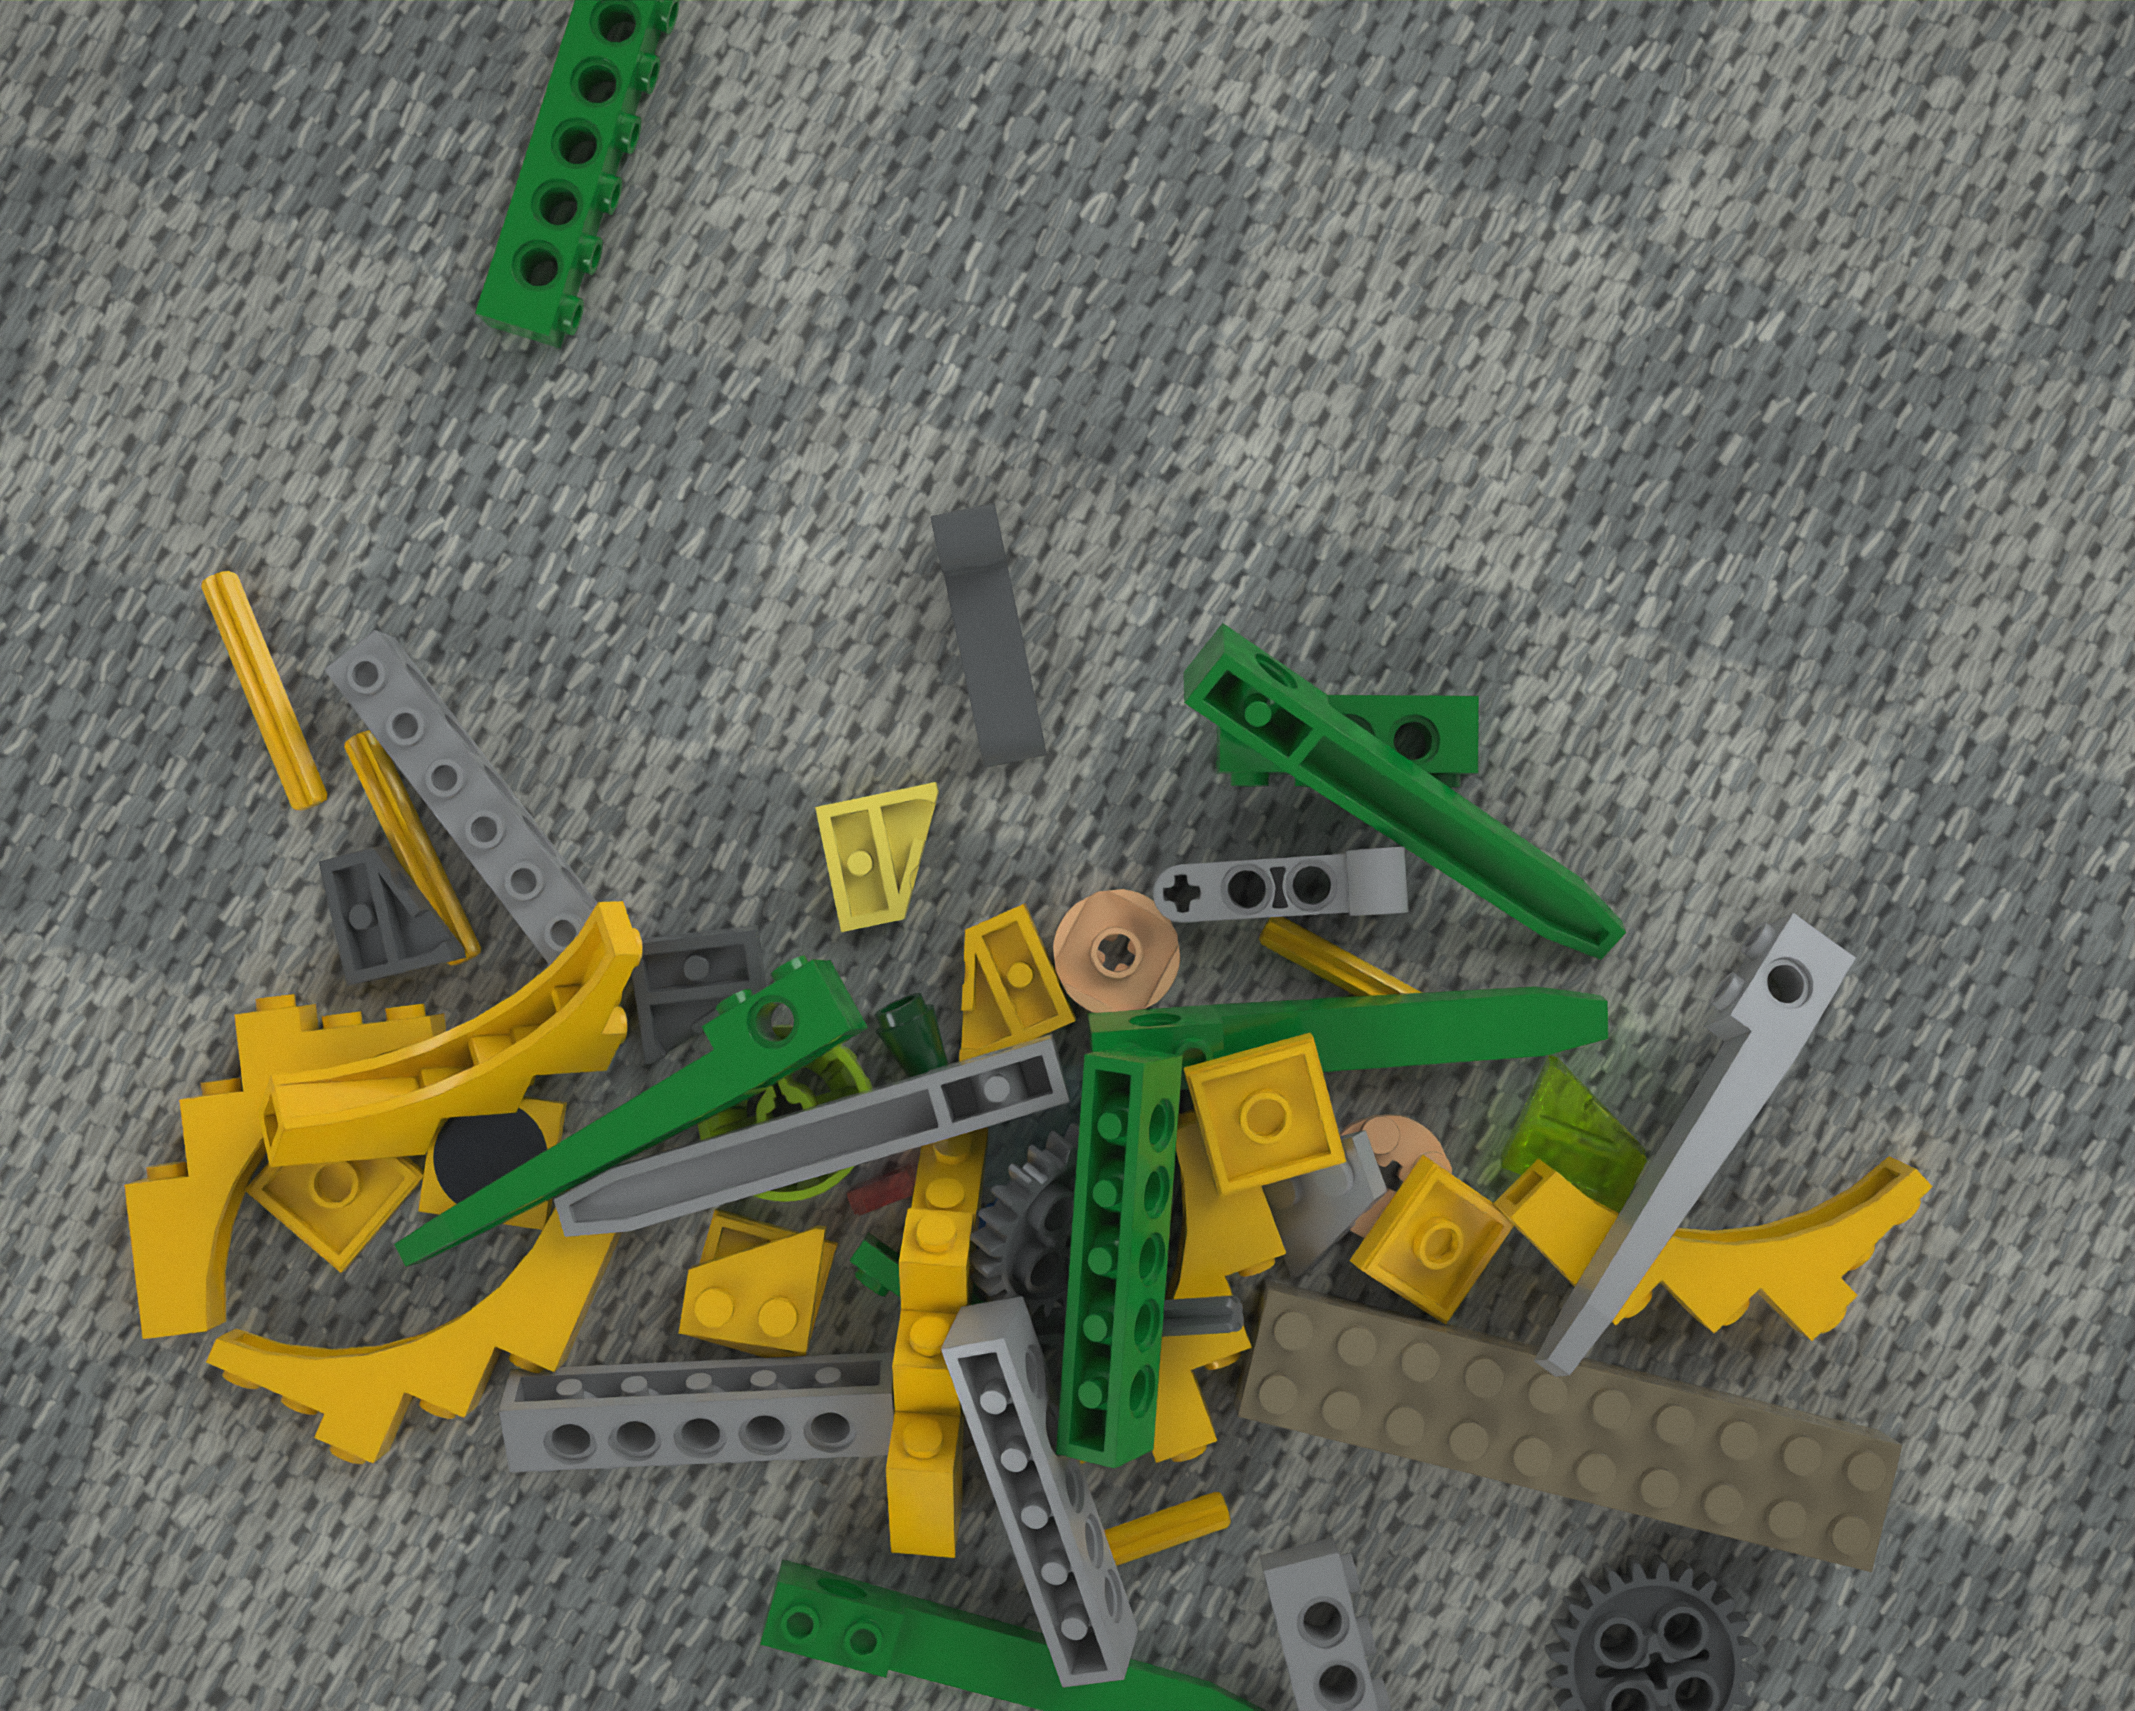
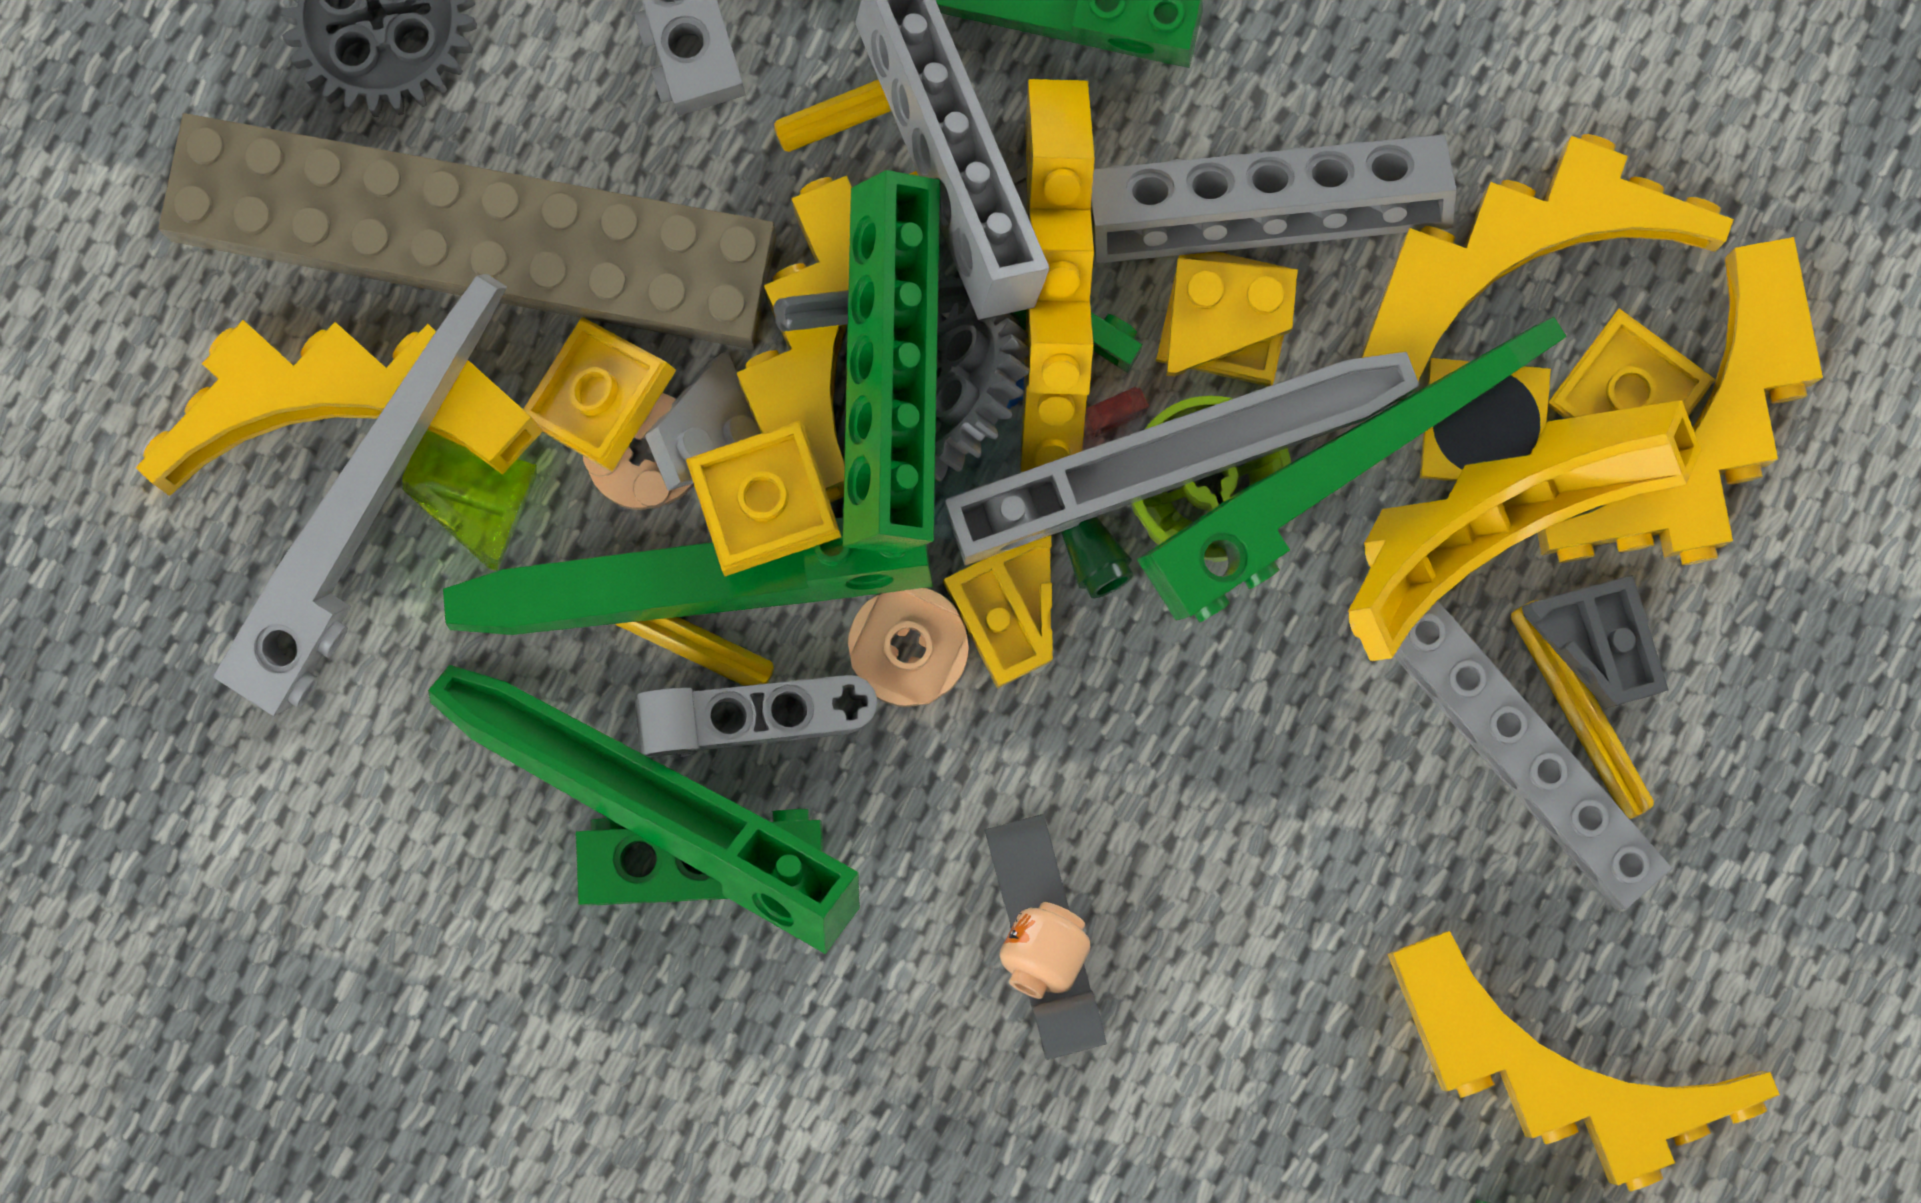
camera: 175 degrees right, 5 degrees down
yellow axle [201,571,328,811] -> none
dark grey wing [632,925,766,1064] -> none
light yellow wing [815,782,939,932] -> none
none -> light nougat head [1000,902,1091,999]
none -> yellow arch [1387,931,1780,1191]

